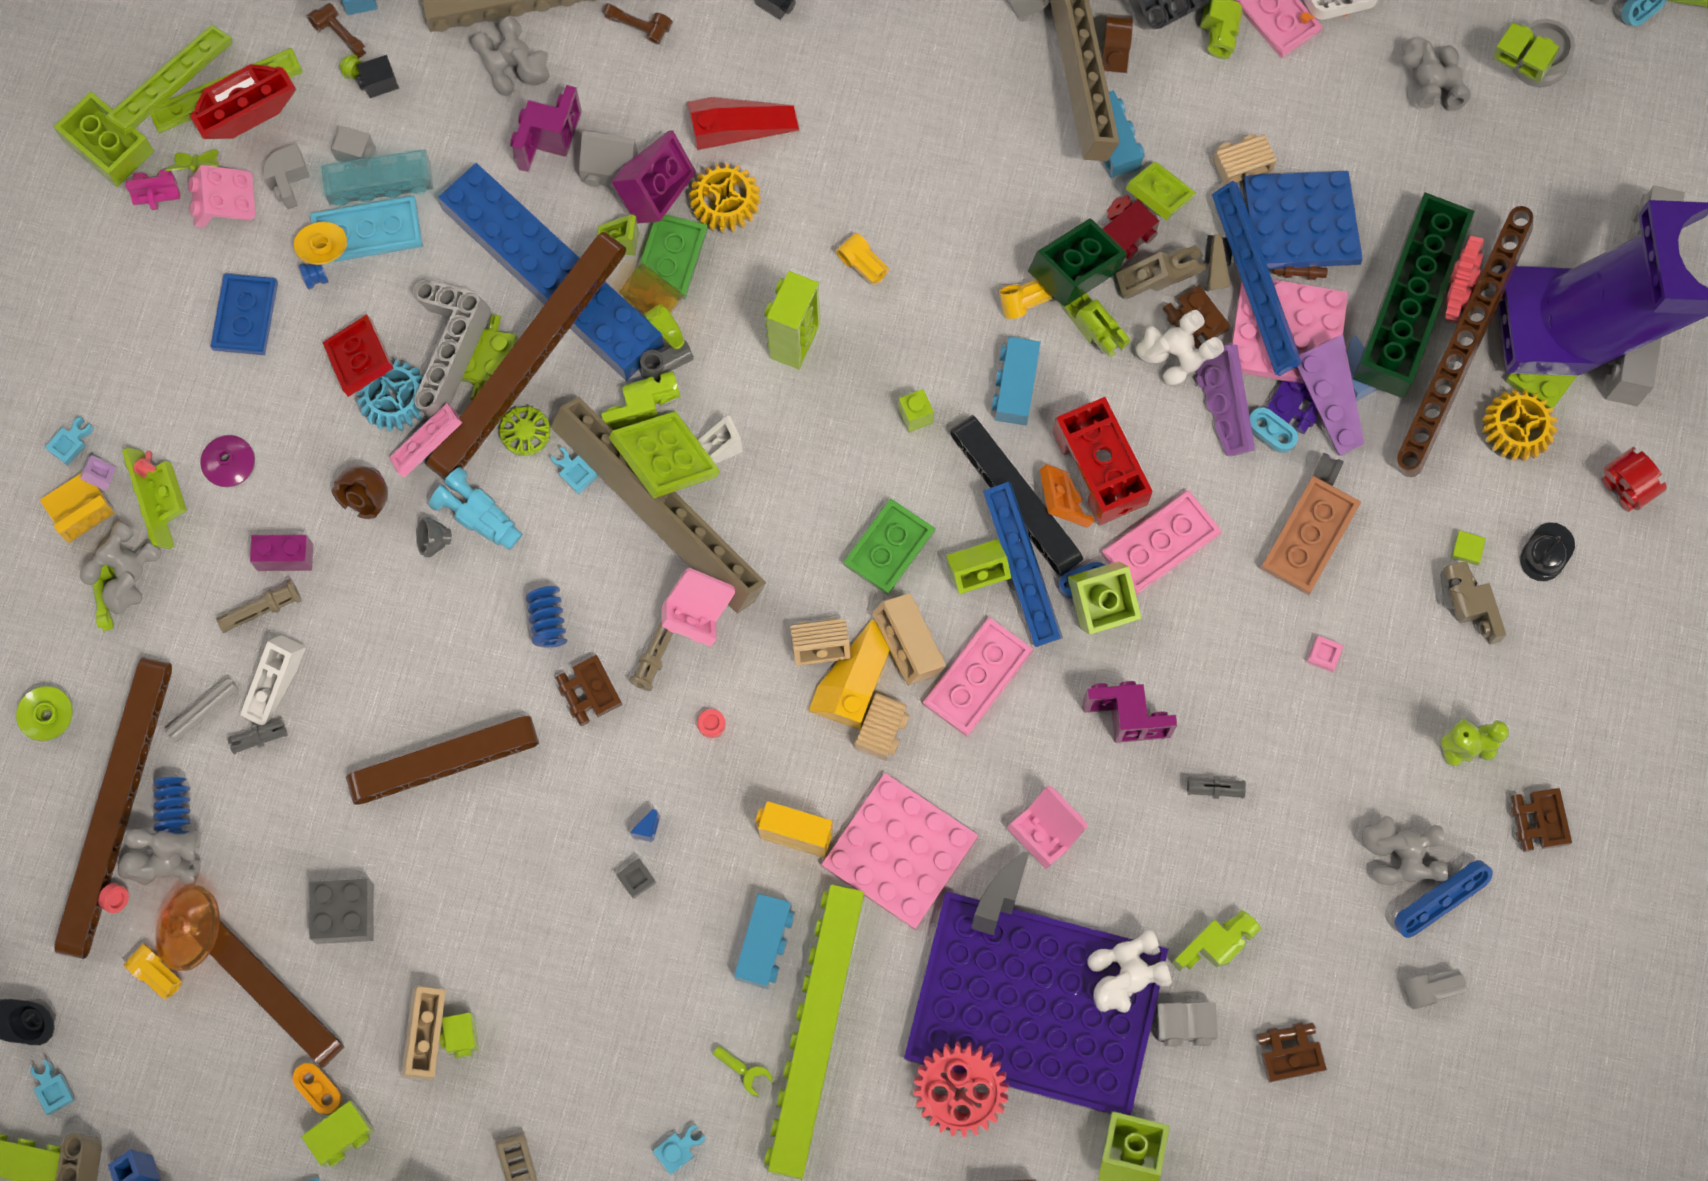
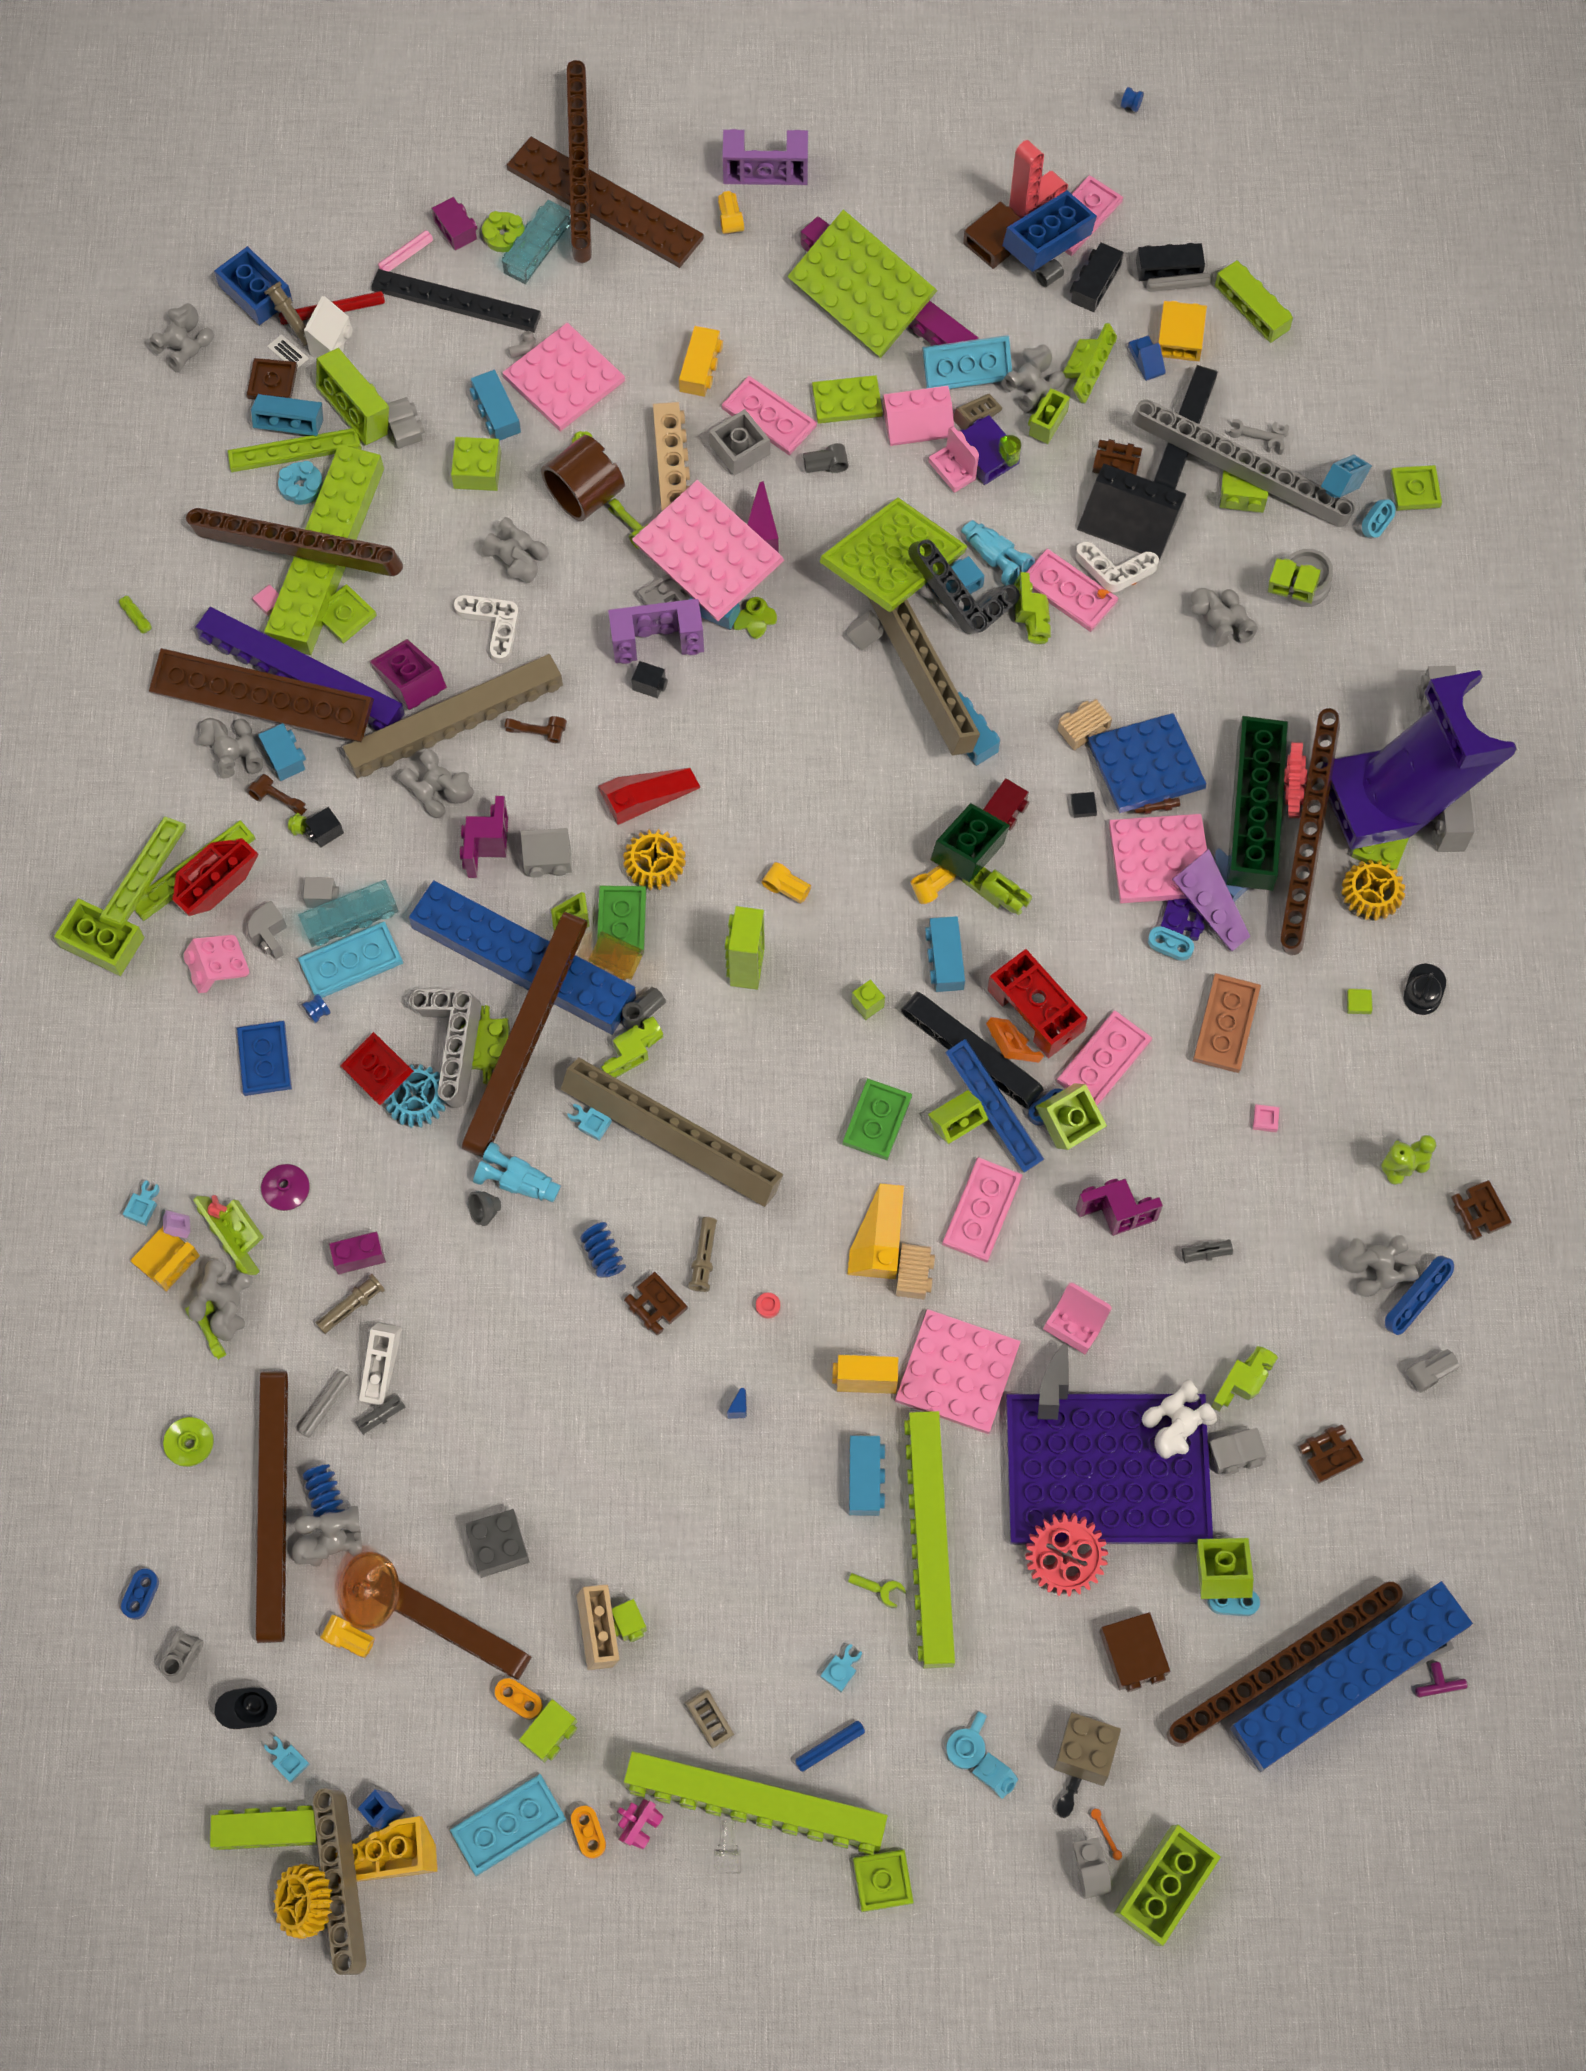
camera: 15 degrees left, 5 degrees down
coral tile [98,883,129,914] -> none
dark pink hips [126,170,181,210] -> none
lime piece [165,149,219,172] -> none
yellow dish [293,222,347,265] -> none
reddish brown cylinder [332,465,388,519] -> none
reddish brown beam [346,716,539,805] -> none
bright pink tile [389,403,462,478] -> none
lime wheel [500,406,551,456] -> none
lime plate [609,411,720,499] -> none
magenta slope [612,130,696,224] -> none
dark grey plate [616,858,656,899] -> none
lime helmet [644,304,684,350] -> none
bright pink bracket [662,568,735,646] -> none
white slope [698,416,743,464] -> none
tan brick [790,618,851,666] -> none
tan brick [872,593,946,686] -> none
reddish brown brick [1102,14,1133,73] -> none
red plant [1107,195,1133,220] -> none
dark tan plate [1116,245,1206,299] -> none
lime plate [1126,161,1196,221] -> none
white animal [1136,310,1224,385] -> none
reddish brown plate [1163,285,1231,349] -> none
medium lavender wing [1196,344,1255,456] -> none
dark tan slope [1207,234,1230,291] -> none
blue tile [1211,181,1302,376] -> none
dark grey wheel [1313,453,1344,486] -> none
dark tan plate [1440,562,1507,645] -> none
red brick [1601,447,1667,512] -> none

